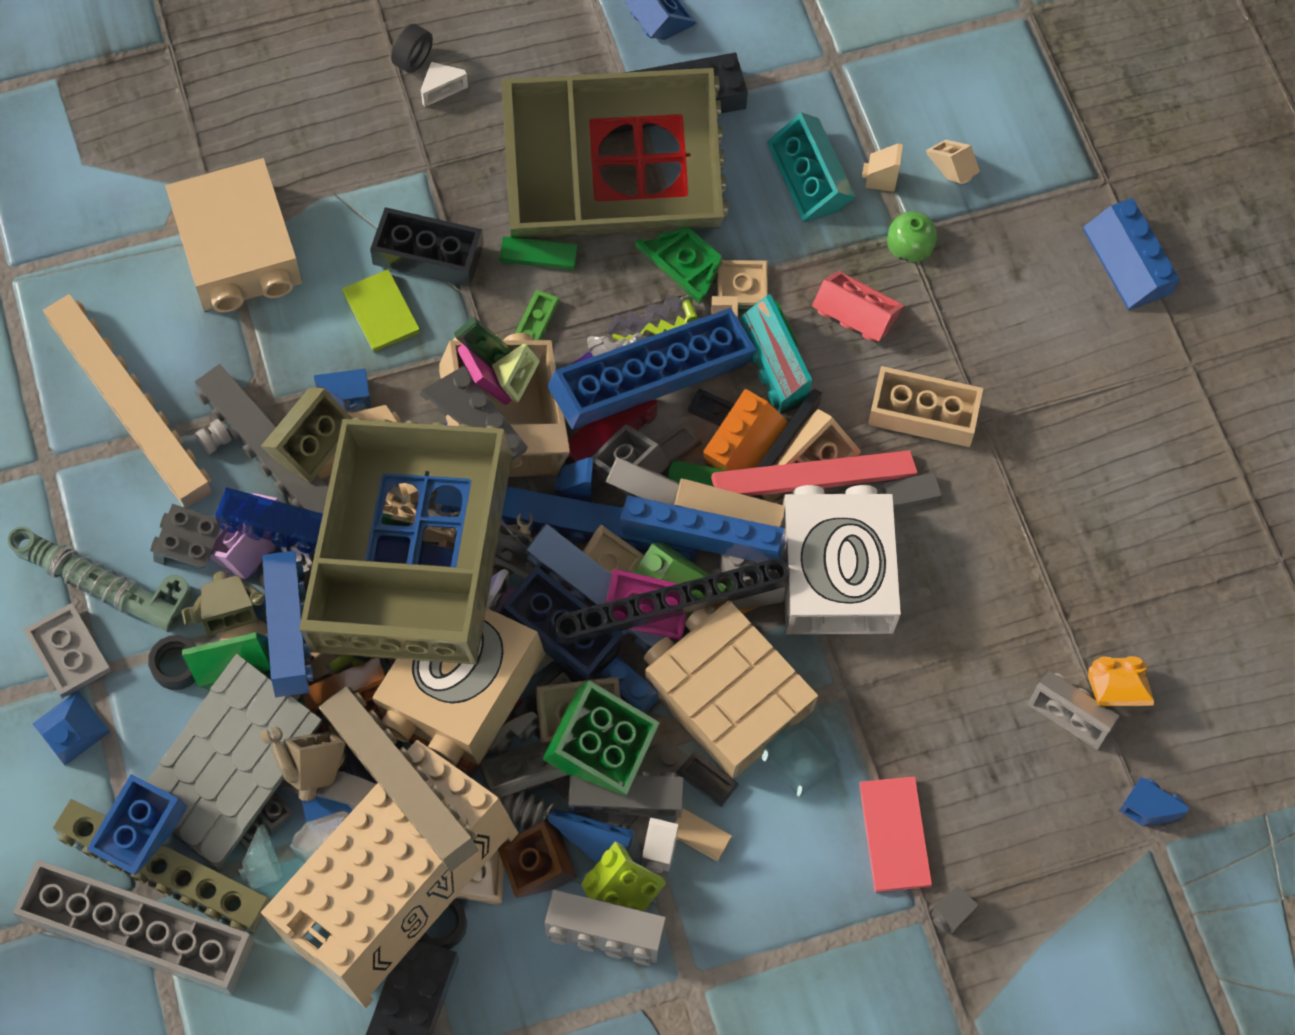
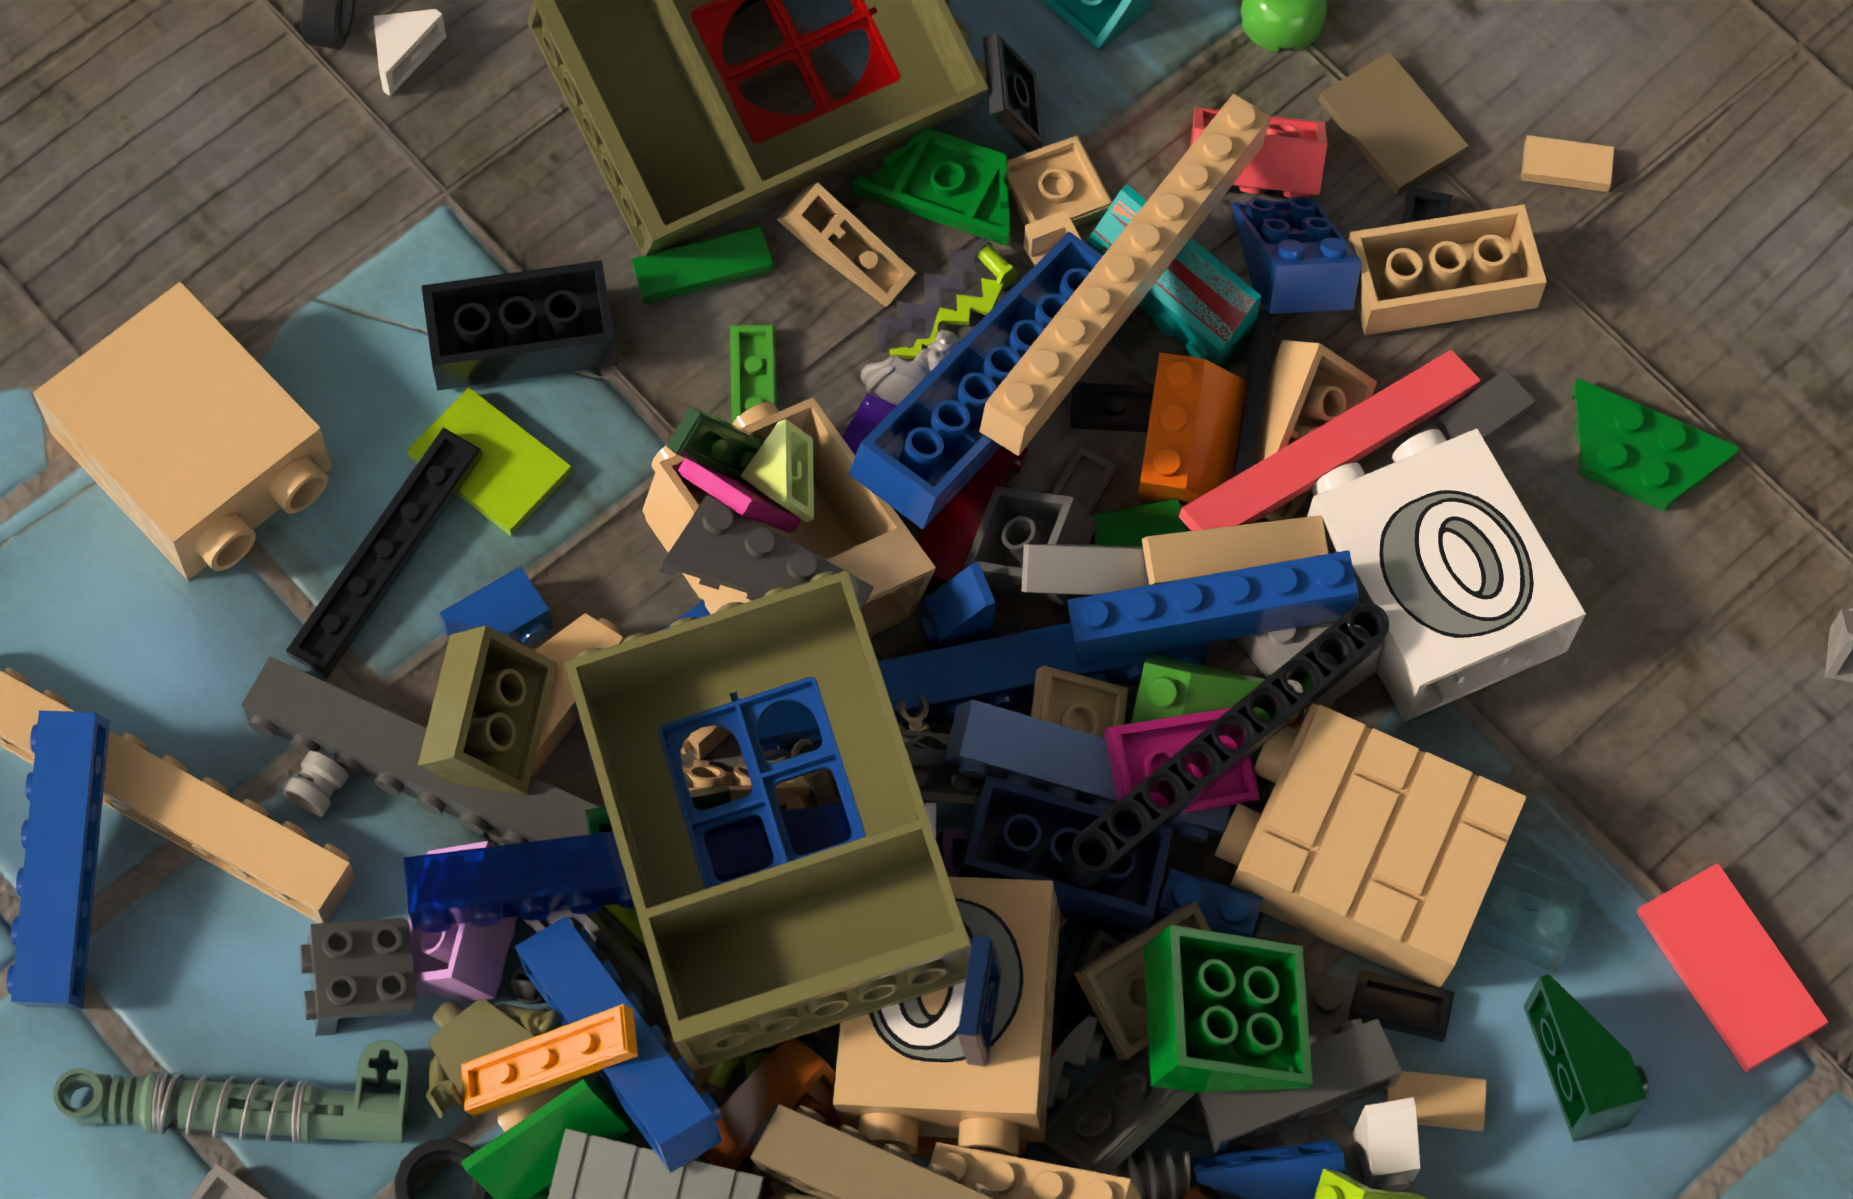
camera: 25 degrees left, 0 degrees up
none -> blue brick [6,711,110,1009]
none -> black tile [286,427,483,678]
none -> light orange tile [461,1004,638,1115]
none -> tan slope [777,182,916,307]
none -> dark blue tile [957,935,1002,1066]
none -> tan brick [979,94,1271,456]
none -> black tile [983,33,1043,152]
none -> blue slope [1231,197,1362,314]
none -> dark tan tile [1318,52,1469,195]
none -> black plate [1401,186,1452,224]
none -> tan tile [1521,135,1614,192]
none -> dark green slope [1523,974,1649,1142]
none -> green wing [1572,378,1739,511]

